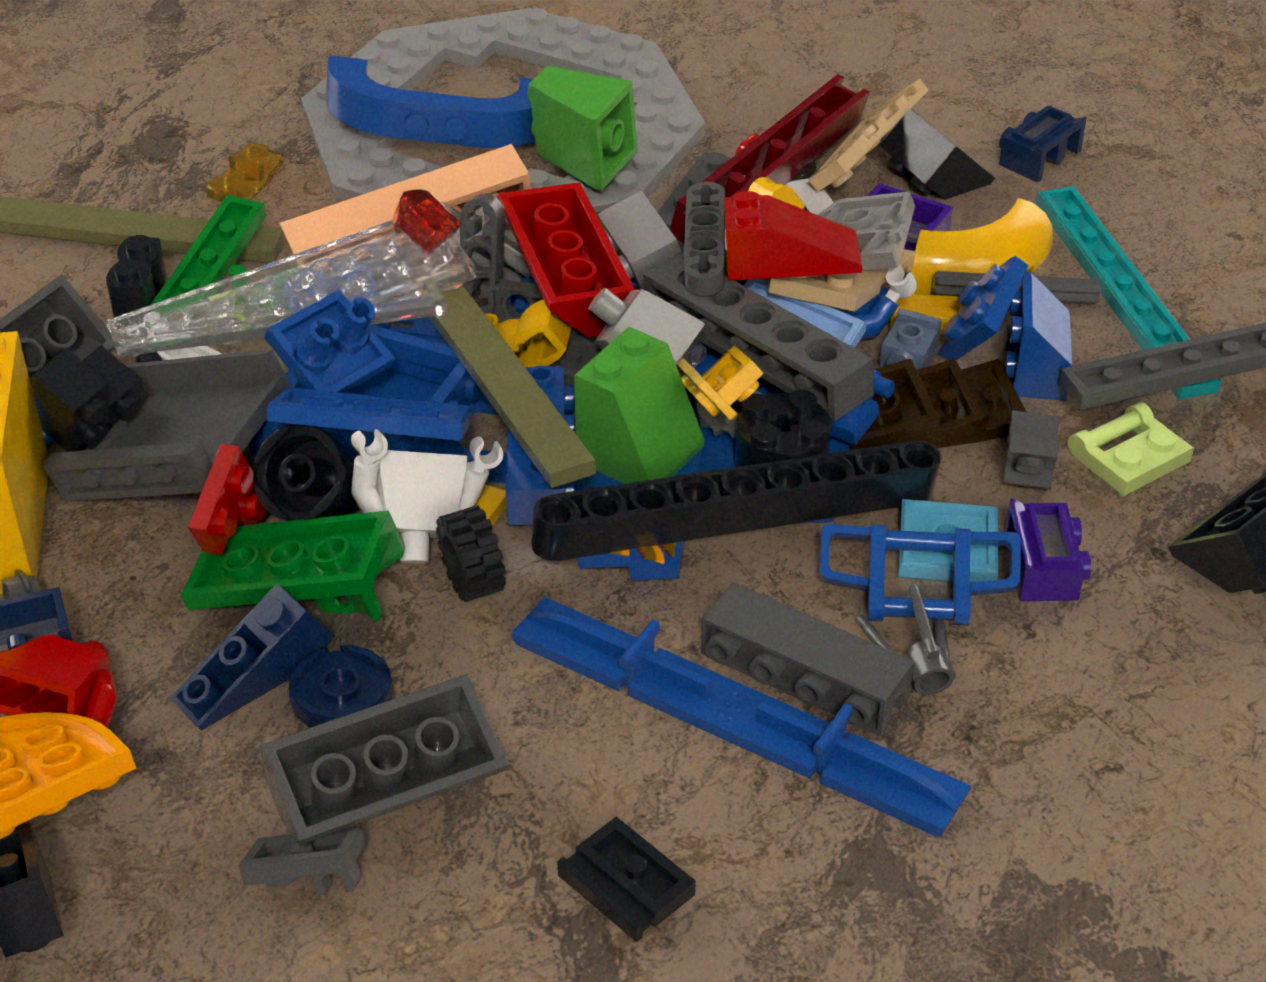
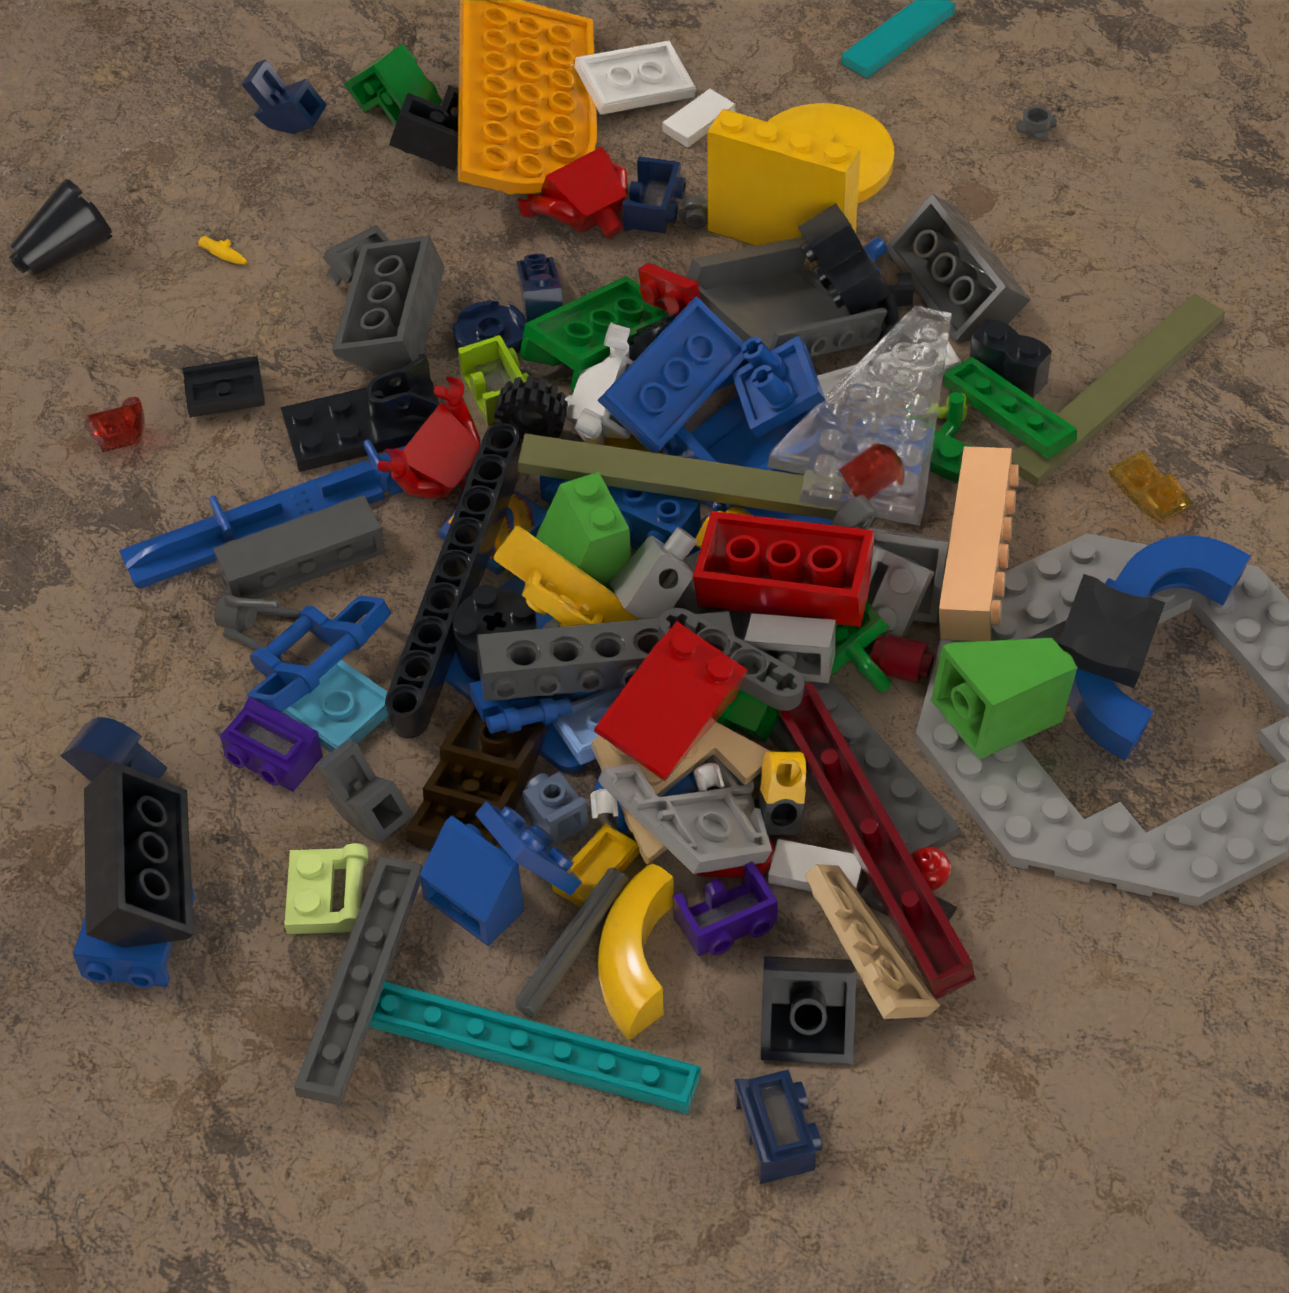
camera: 125 degrees right, 10 degrees up
none -> dark blue brick [60,717,167,782]
none -> clear red plate [84,397,145,453]
none -> black plate [281,354,440,472]
none -> red torso [377,376,481,499]
none -> lime window [458,335,529,425]
none -> black brick [1058,574,1165,688]

